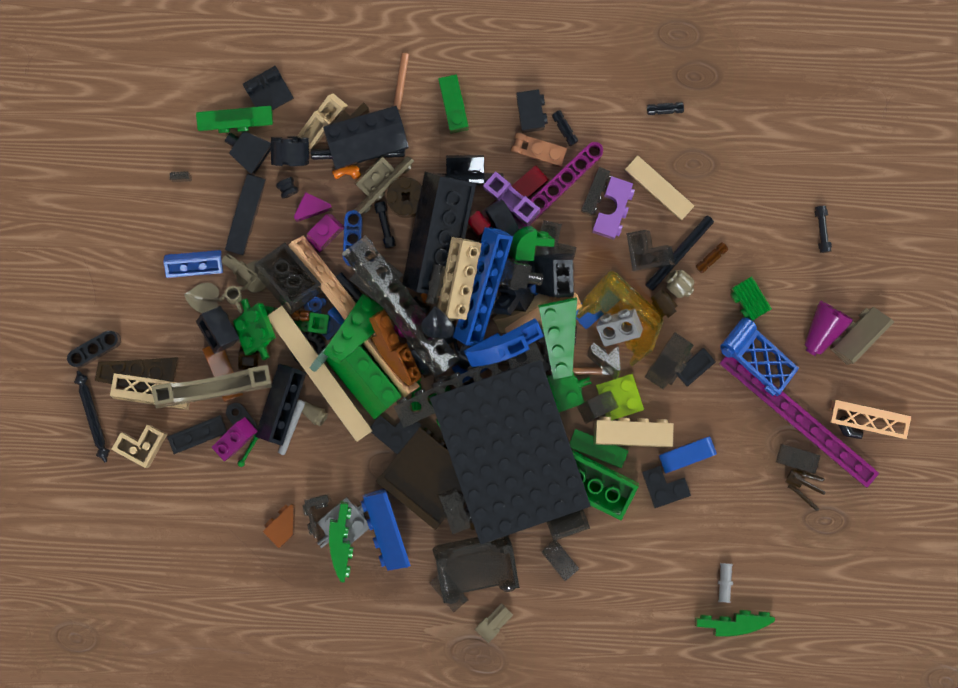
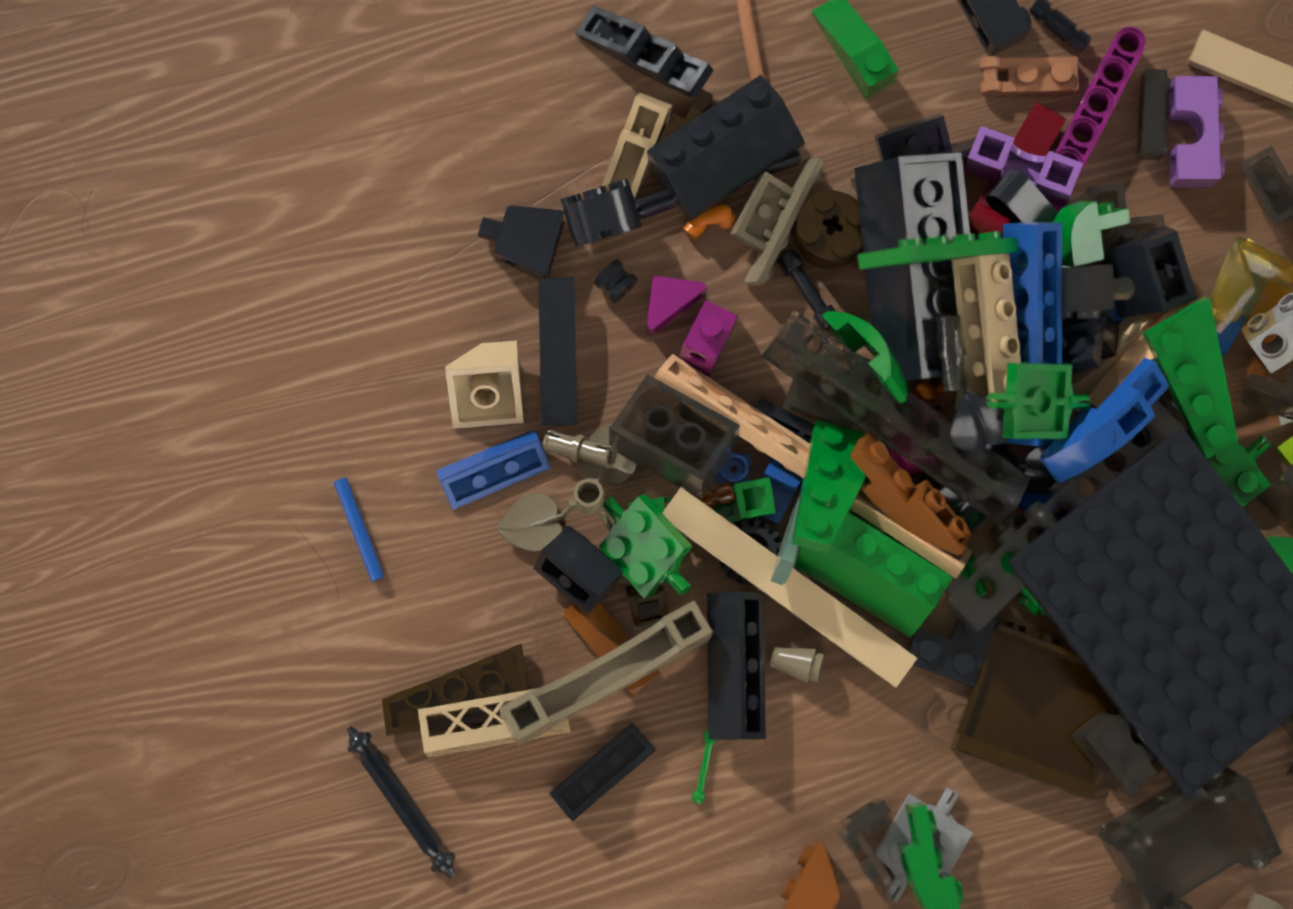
camera: 20 degrees left, 5 degrees down
black beam [67,330,121,368] -> none
tan brick [111,425,167,468] -> none
clear smoke tile [169,171,192,182] -> none
green bracket [196,106,273,133] -> none
magenta brick [211,417,258,462] -> none
black plate [226,403,258,430] -> none
black hinge [243,66,294,111] -> none
light grey bar [278,400,305,455] -> none
blue beam [343,210,363,267] -> none
blue slope [360,488,411,571] -> none
none -> blue bar [333,477,385,582]
none -> tan slope [445,341,524,429]
none -> black slope [575,6,714,99]
none -> green slope [822,311,907,404]
none -> green wing [858,232,1018,269]
none -> green plate [987,363,1090,439]

